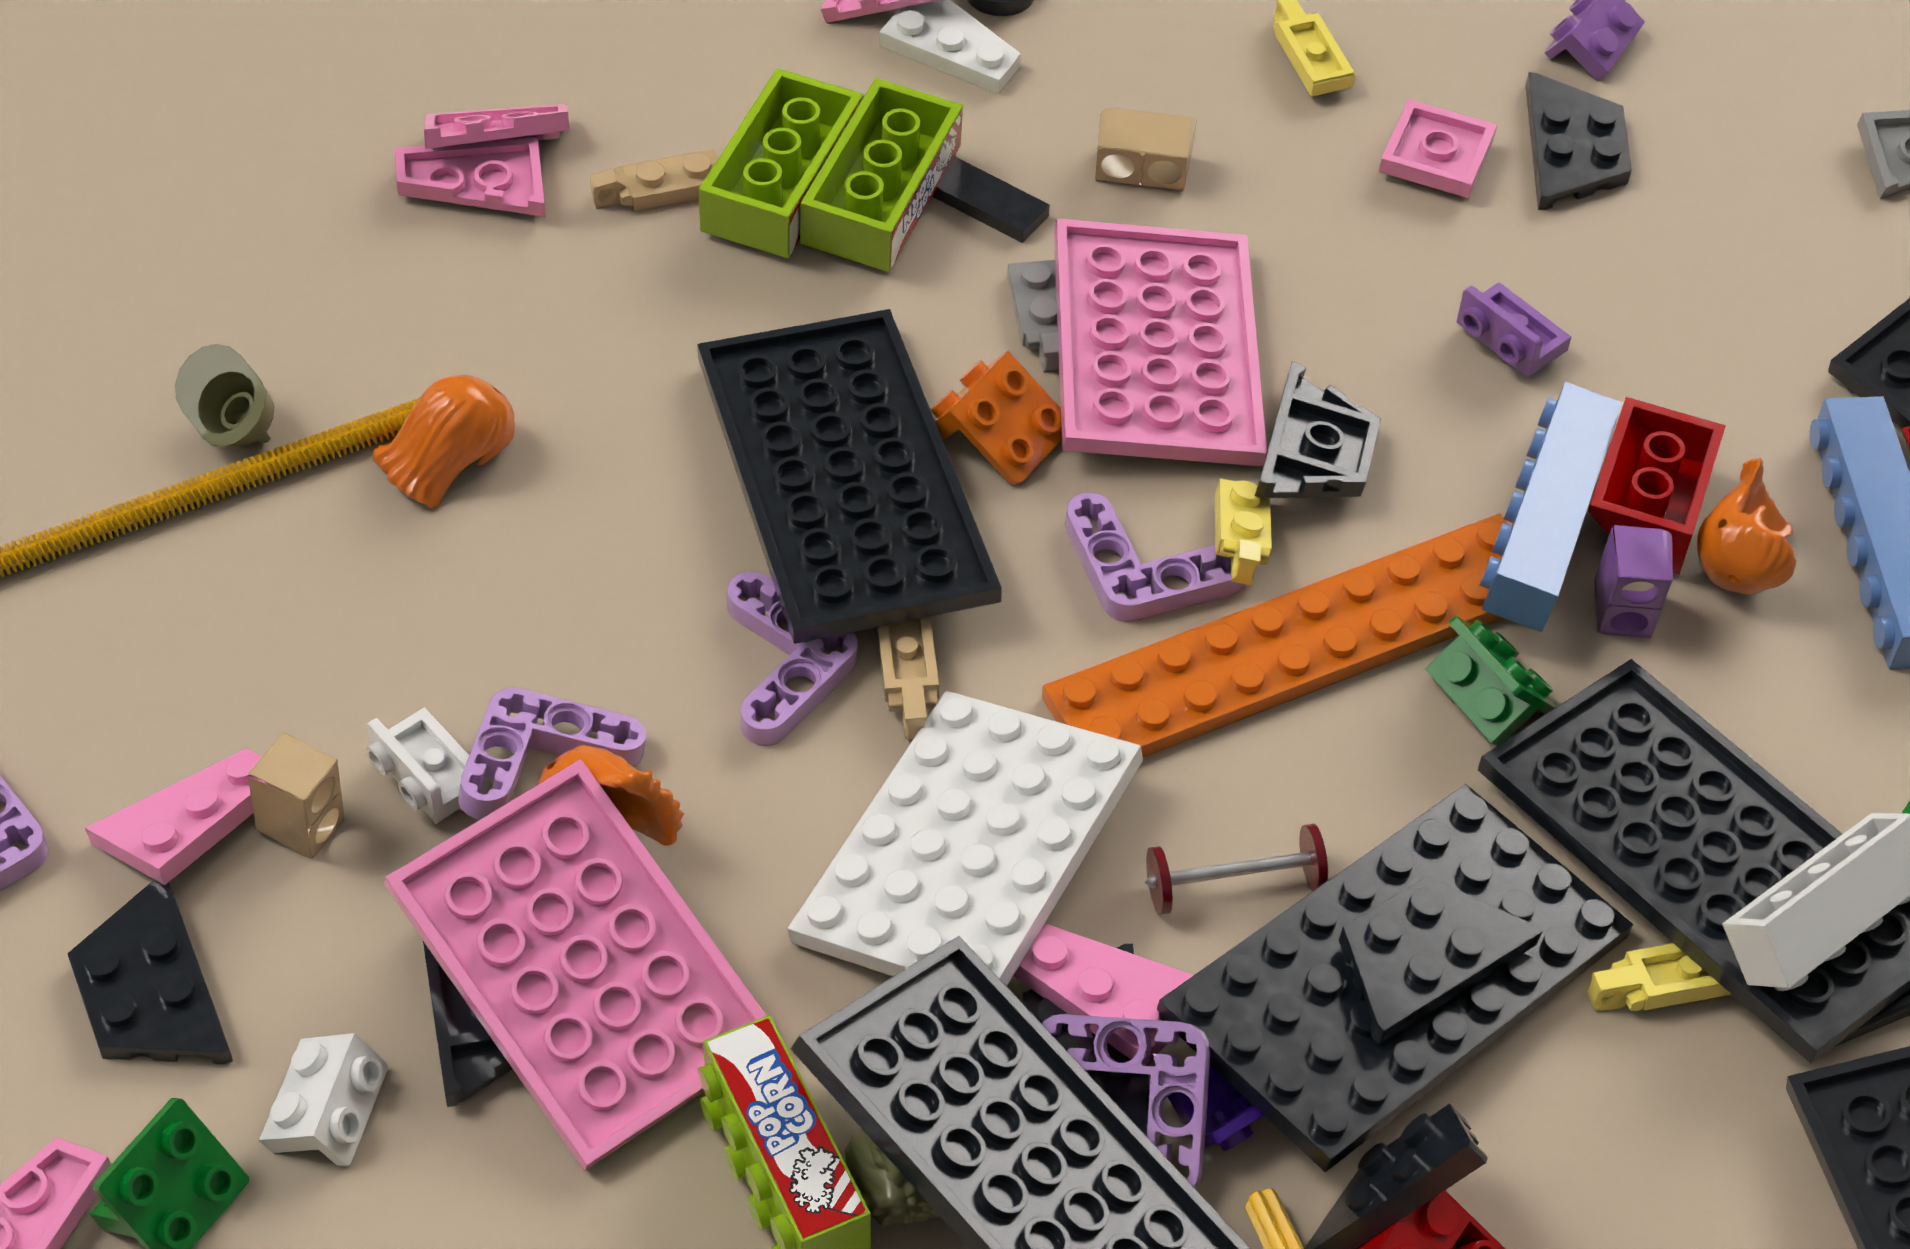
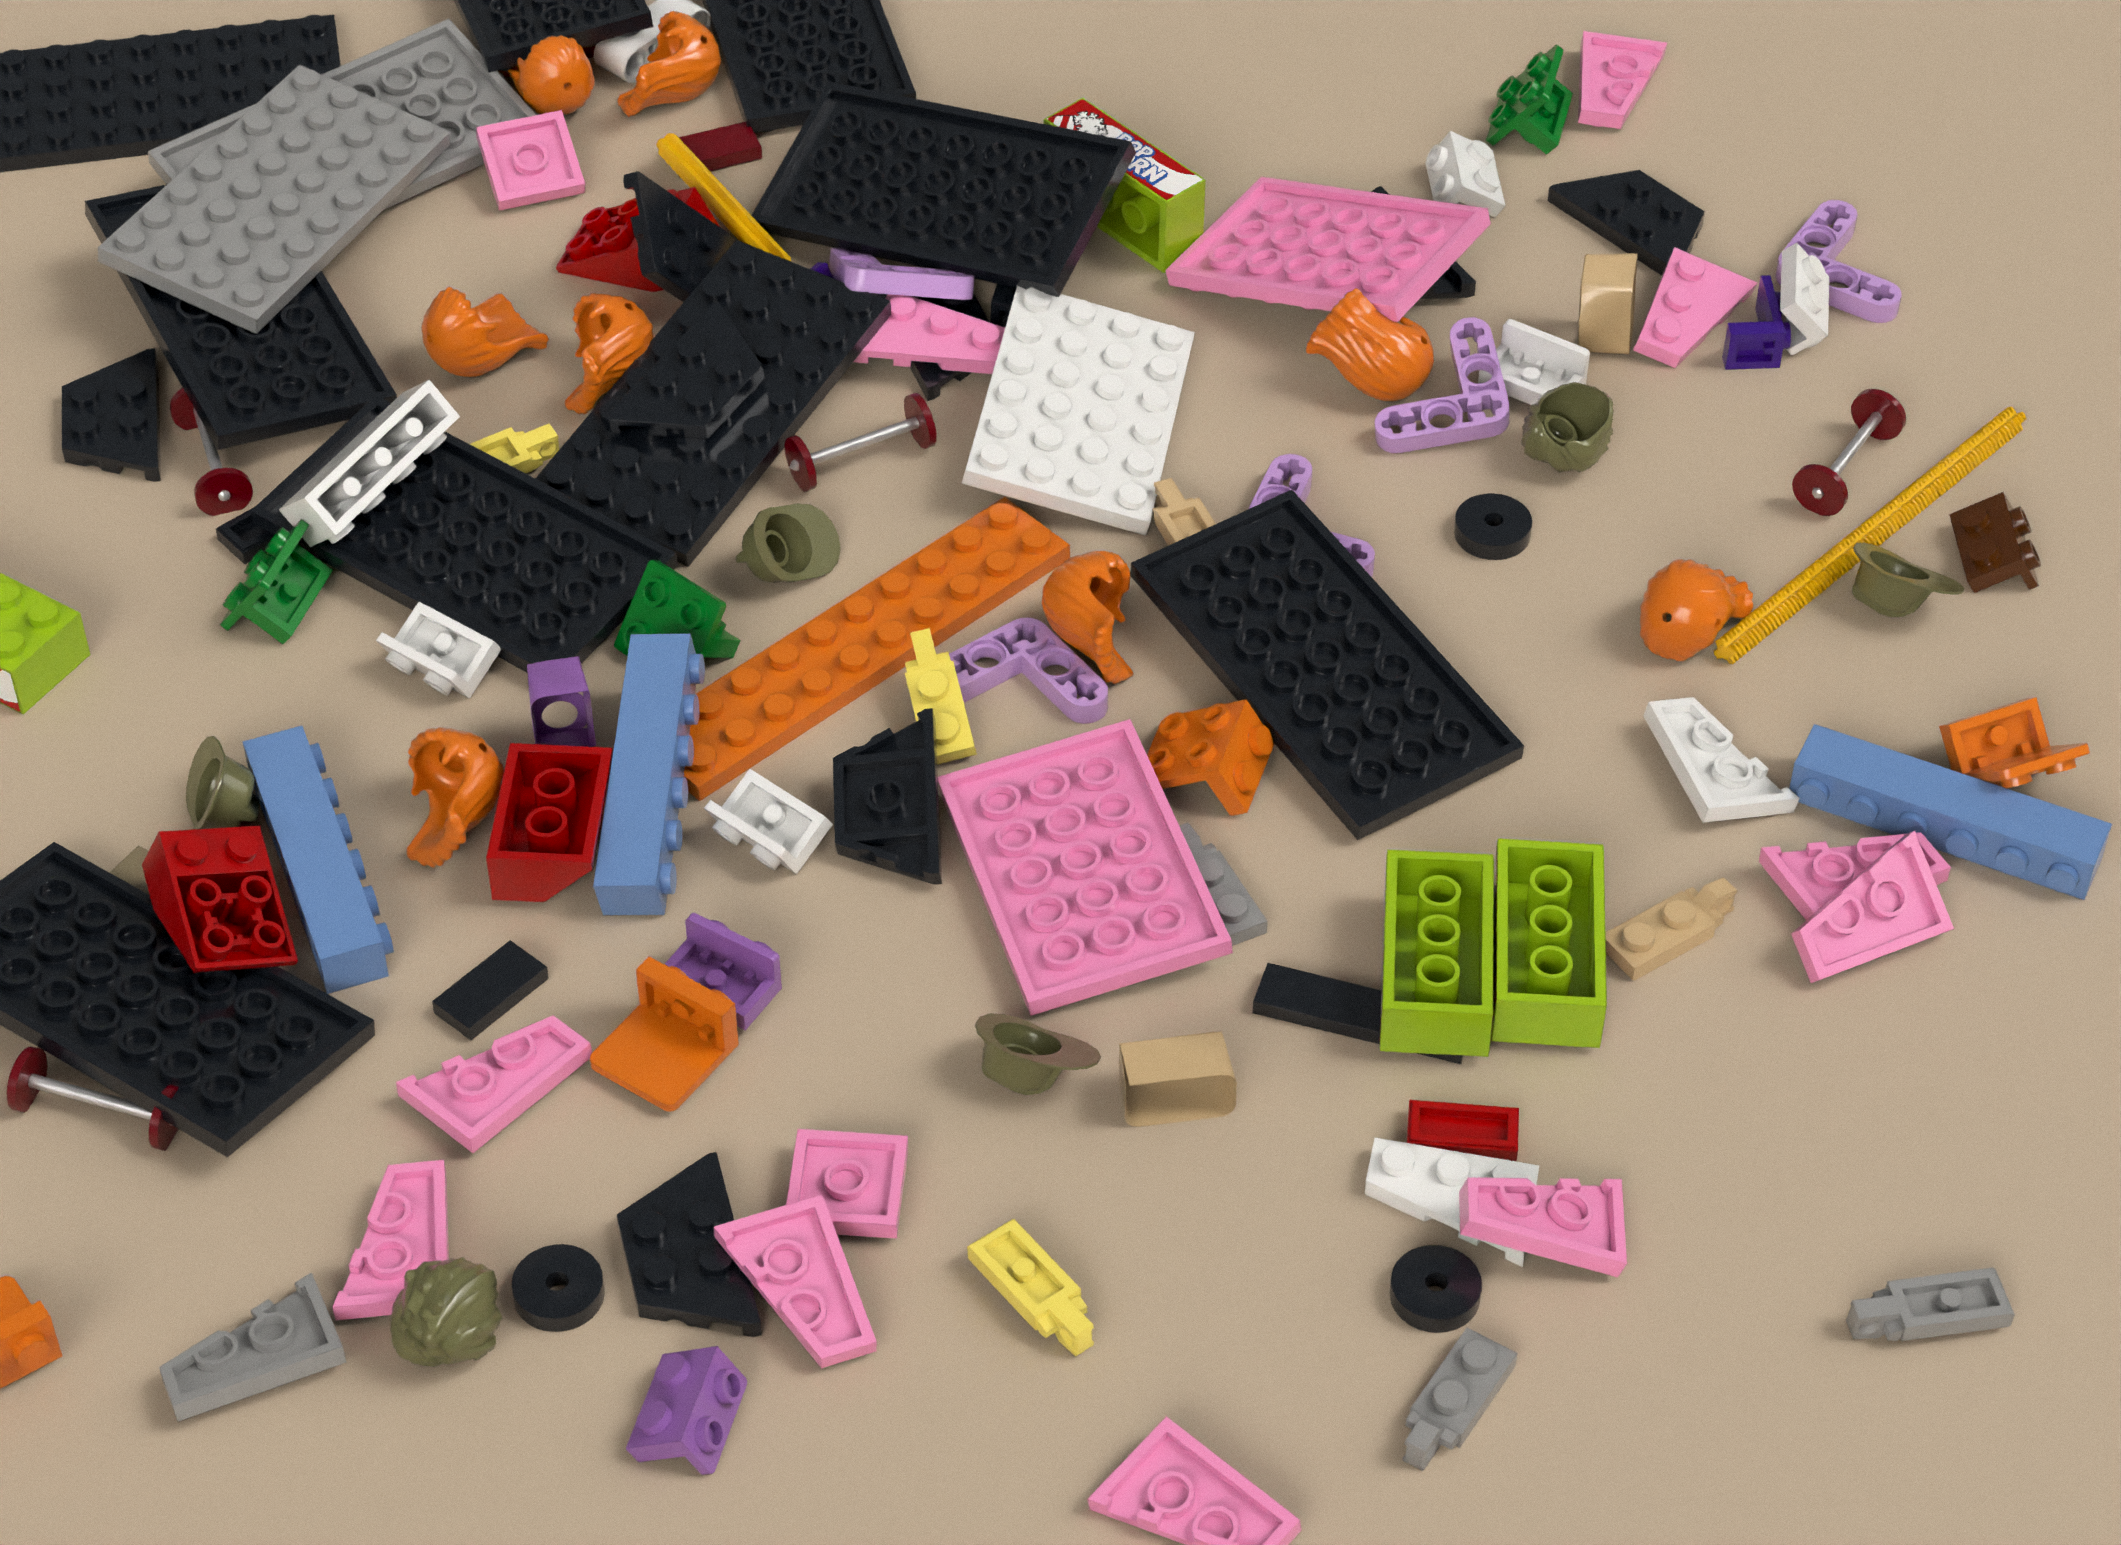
camera: 165 degrees right, 5 degrees down
none -> bright pink wing [332,1160,449,1321]
none -> white bracket [376,602,501,699]
none -> olive hair [390,1257,502,1367]
none -> bright pink wing [396,1015,592,1153]
none -> orange piece [421,287,549,377]
none -> black tile [432,940,549,1040]
none -> black piece [511,1244,605,1332]
none -> orange piece [565,293,654,414]
none -> orange bracket [590,956,739,1111]
none -> white bracket [704,769,833,874]
none -> bright pink wing [714,1194,877,1368]
none -> olive piece [735,503,841,583]
none -> olive piece [975,1013,1101,1095]
none -> orange piece [1042,551,1133,684]
none -> red tile [1406,1100,1519,1162]
none -> black piece [1454,493,1532,560]
none -> olive hair [1521,382,1614,473]
none -> white wing [1644,697,1800,823]
none -> dark purple bracket [1722,275,1791,370]
none -> white bracket [1780,243,1829,355]
none -> medium blue brick [1789,724,2112,900]
none -> dark red axle [1792,389,1906,516]
none -> orange bracket [1939,697,2090,789]
none -> reddish brown bracket [1949,492,2041,593]

